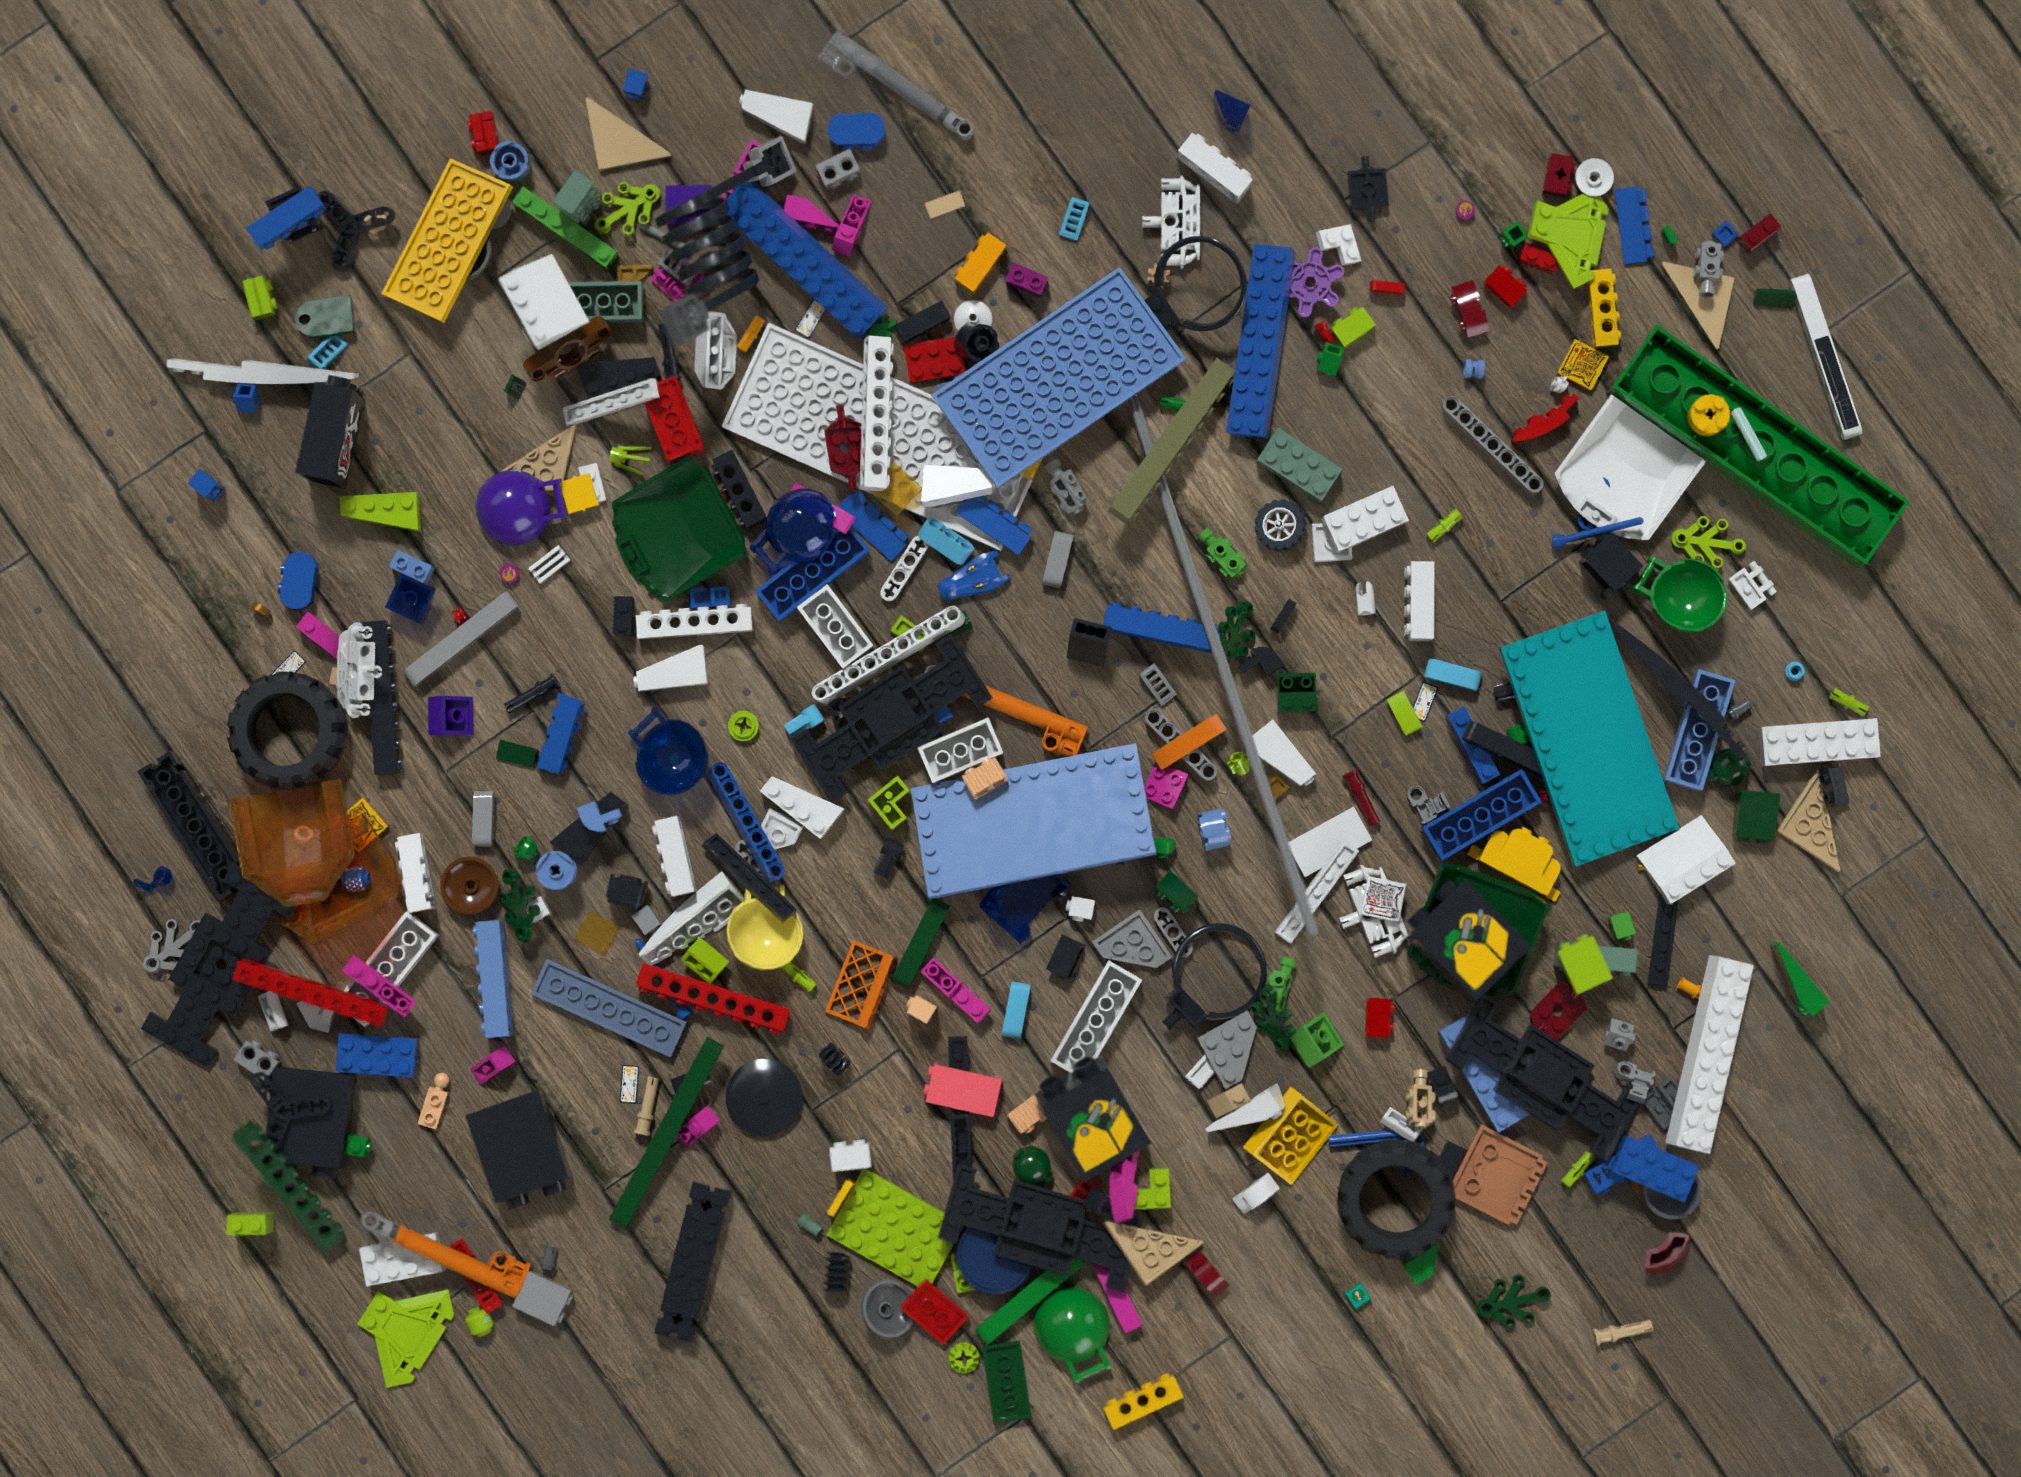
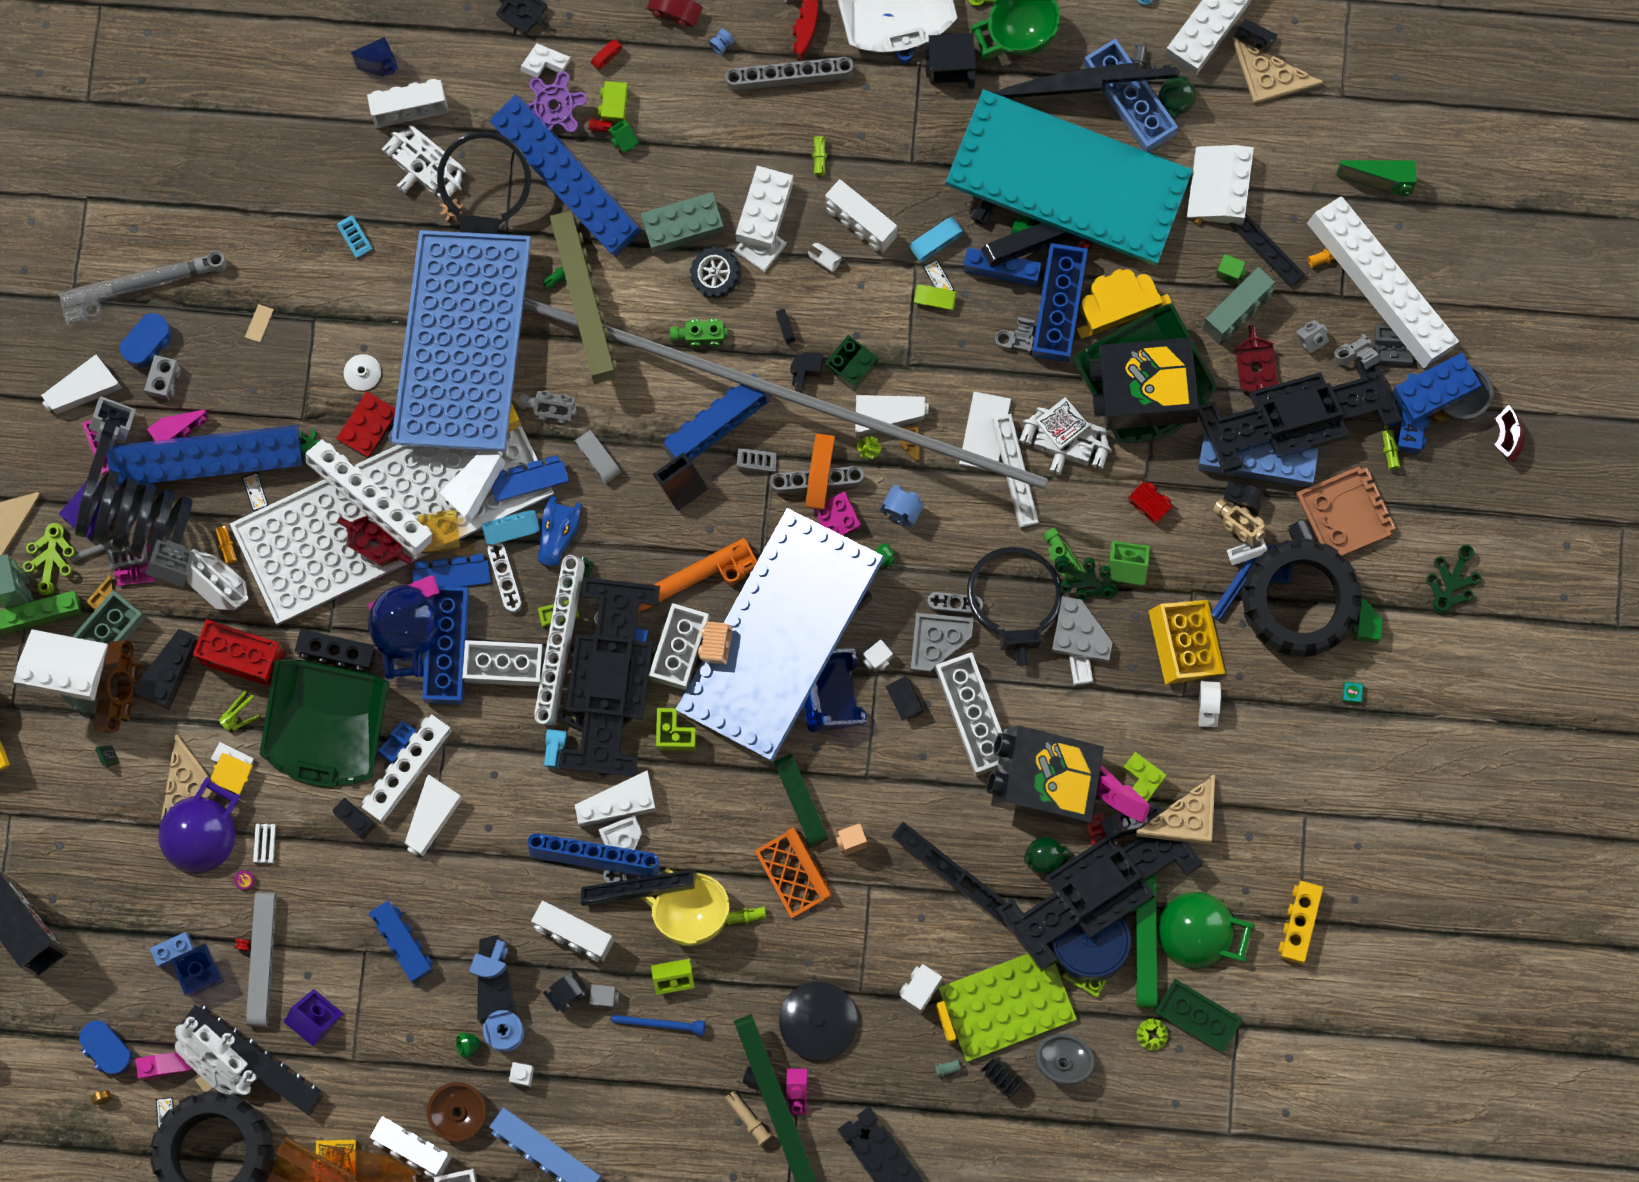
camera: 50 degrees left, 10 degrees down
lime wedge [340,492,421,532] -> none
light grey beam [472,791,495,847] -> none
dark green slope [496,739,538,768] -> none
dark green plant [500,869,540,943] -> none
black pin [504,673,561,714] -> none
sand blue plate [531,959,687,1057] -> none
white tile [563,379,659,426] -> none
clear yellow piece [575,911,619,954] -> none
sticker [620,1065,639,1104] -> none
clear blue windscreen [627,706,709,795] -> none
red brick [636,963,790,1035] -> none
white wedge [639,872,744,965] -> none
black pin [658,323,682,381] -> none
lime gear [728,711,759,741] -> none
black gear [819,1043,851,1075] -> none
dark pink slope [832,195,871,256] -> none
black piece [873,838,904,879] -> none
black beam [894,301,952,344] -> none
red plate [900,1278,969,1345] -> none
dark pink slope [920,957,992,1024] -> none
coral panel [923,1062,1002,1117] -> none
light orange brick [954,233,1007,295] -> none
black brick [954,322,999,362] -> none
medium azure beam [1001,981,1031,1039] -> none
magenta brick [1006,262,1048,298] -> none
light nougat brick [1007,1091,1047,1134] -> none
dark pink slope [1092,1264,1143,1334] -> none
dark green slope [1154,870,1198,914] -> none
dark red brick [1186,1251,1230,1298] -> none
white wedge [1206,1083,1285,1132] -> none
tan slope [1207,1083,1251,1118] -> none
dark green plant [1218,601,1256,663] -> none
dark red pin [1342,769,1380,827] -> none
blue piece [1552,517,1644,550] -> none
lime brick [1556,934,1613,994] -> none
tan pin [1593,1319,1653,1346] -> none
dark green slope [1732,790,1781,844] -> none

